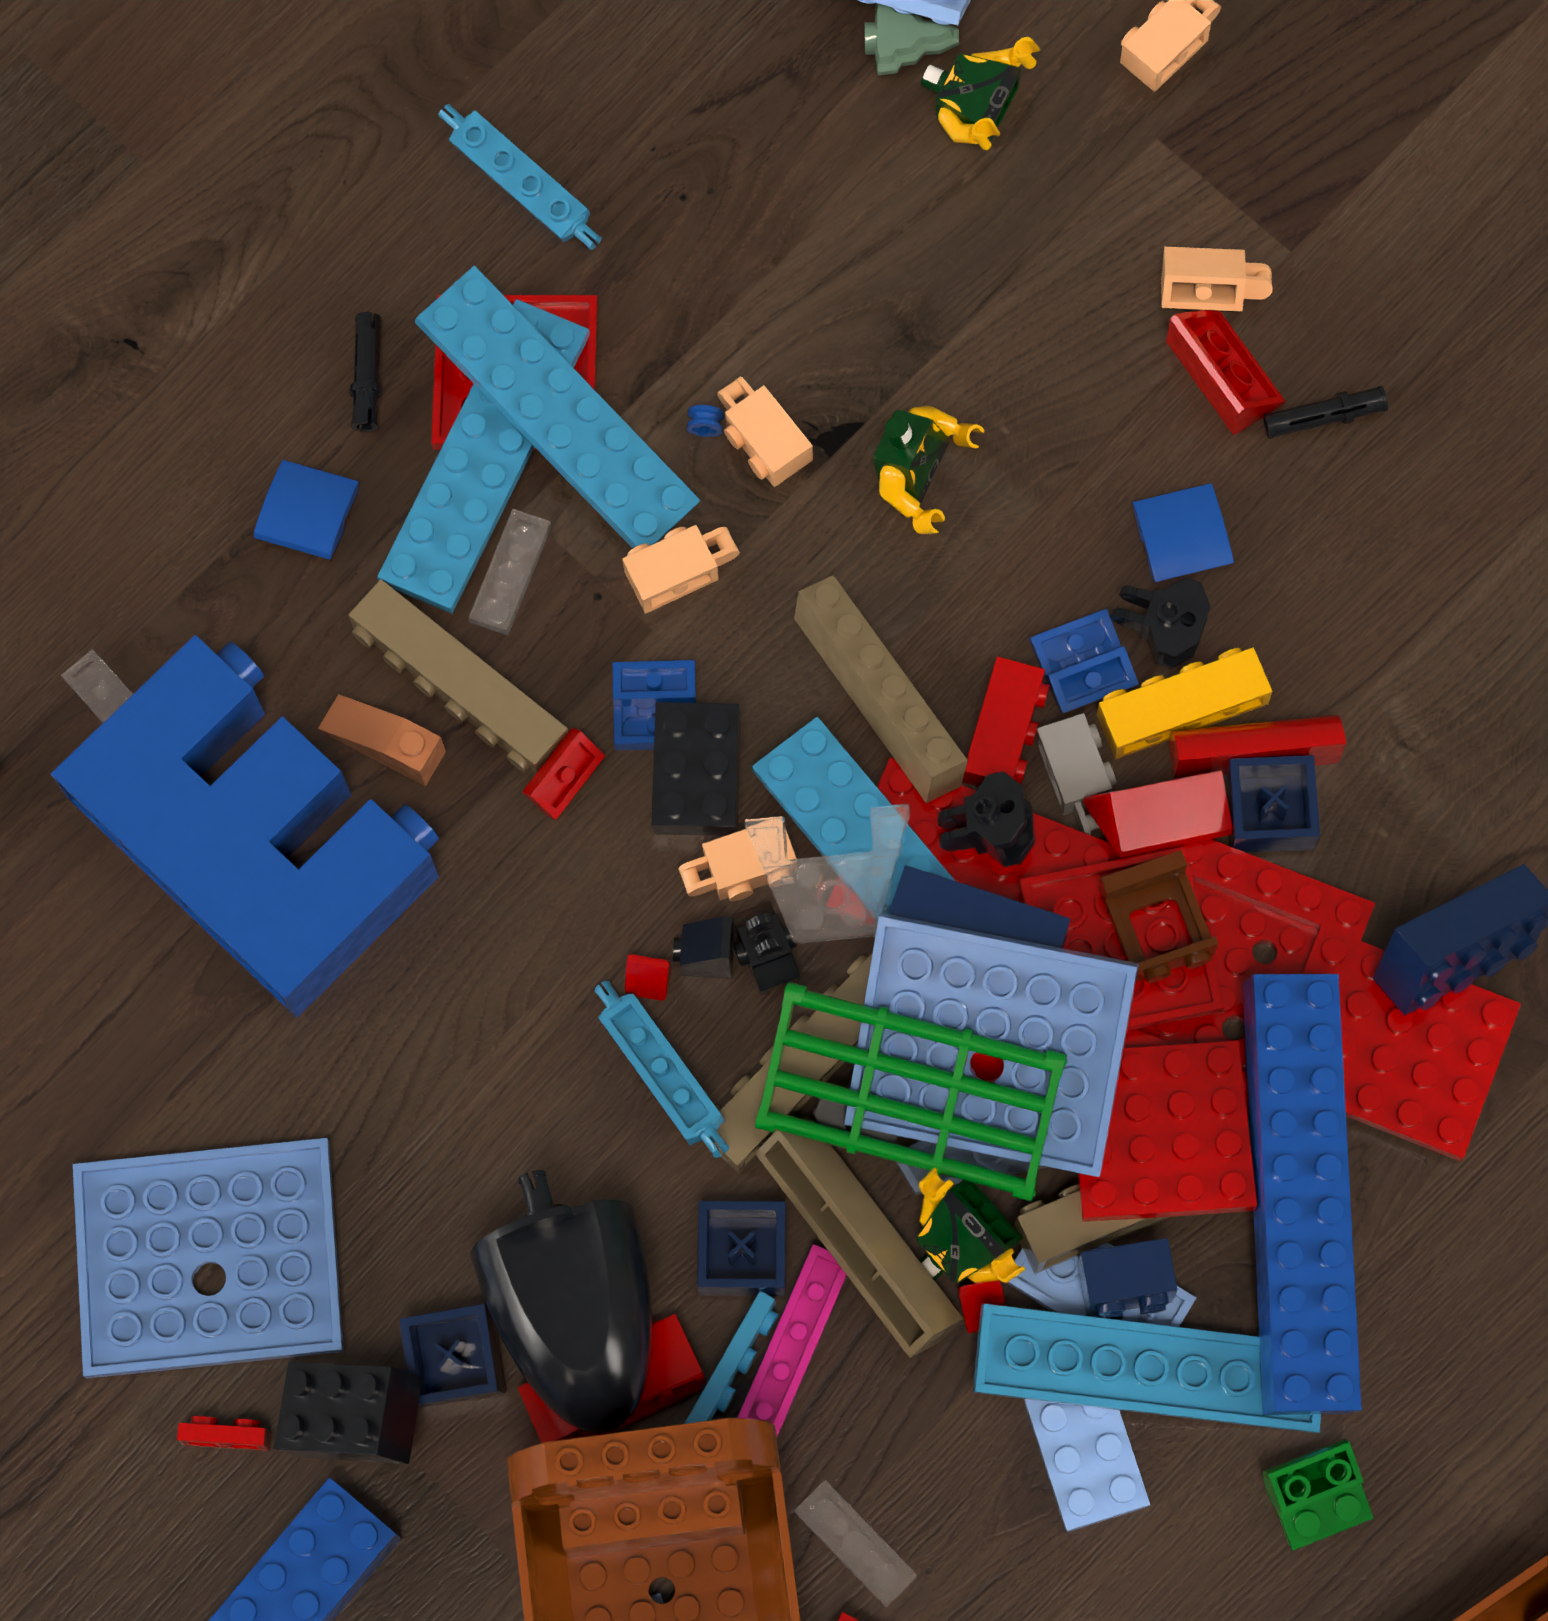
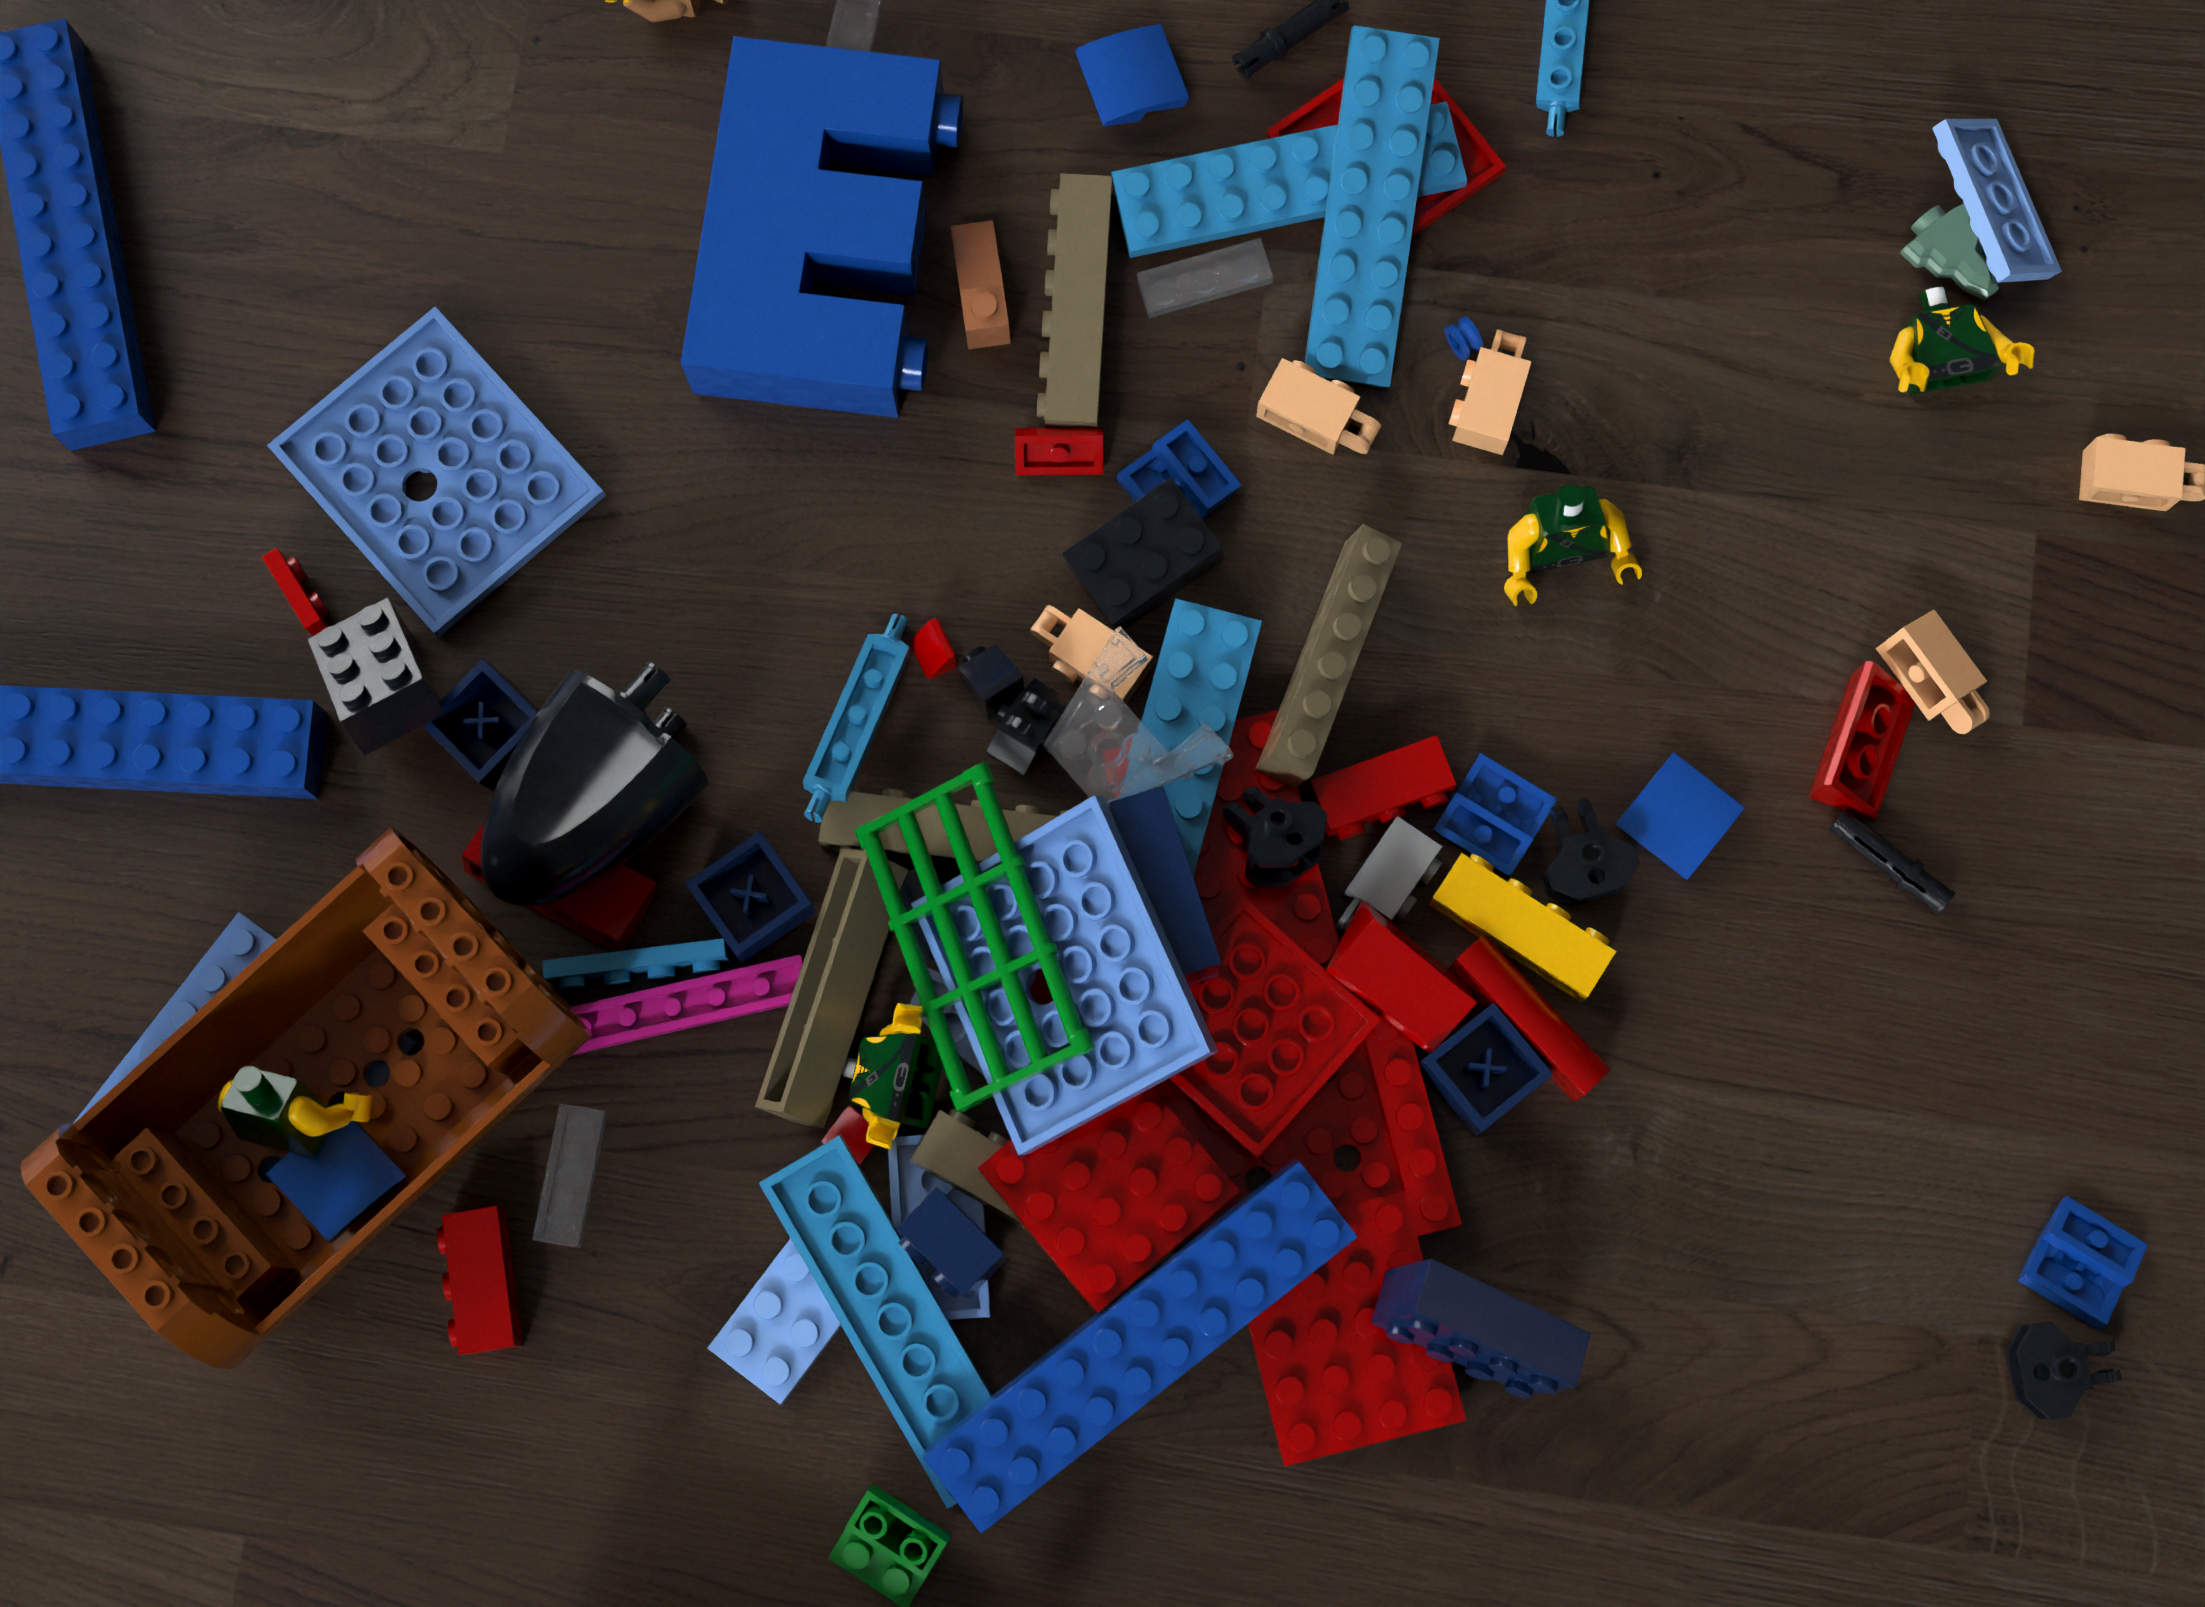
camera: 50 degrees right, 5 degrees up
reddish brown window [1099,850,1218,983] -> none

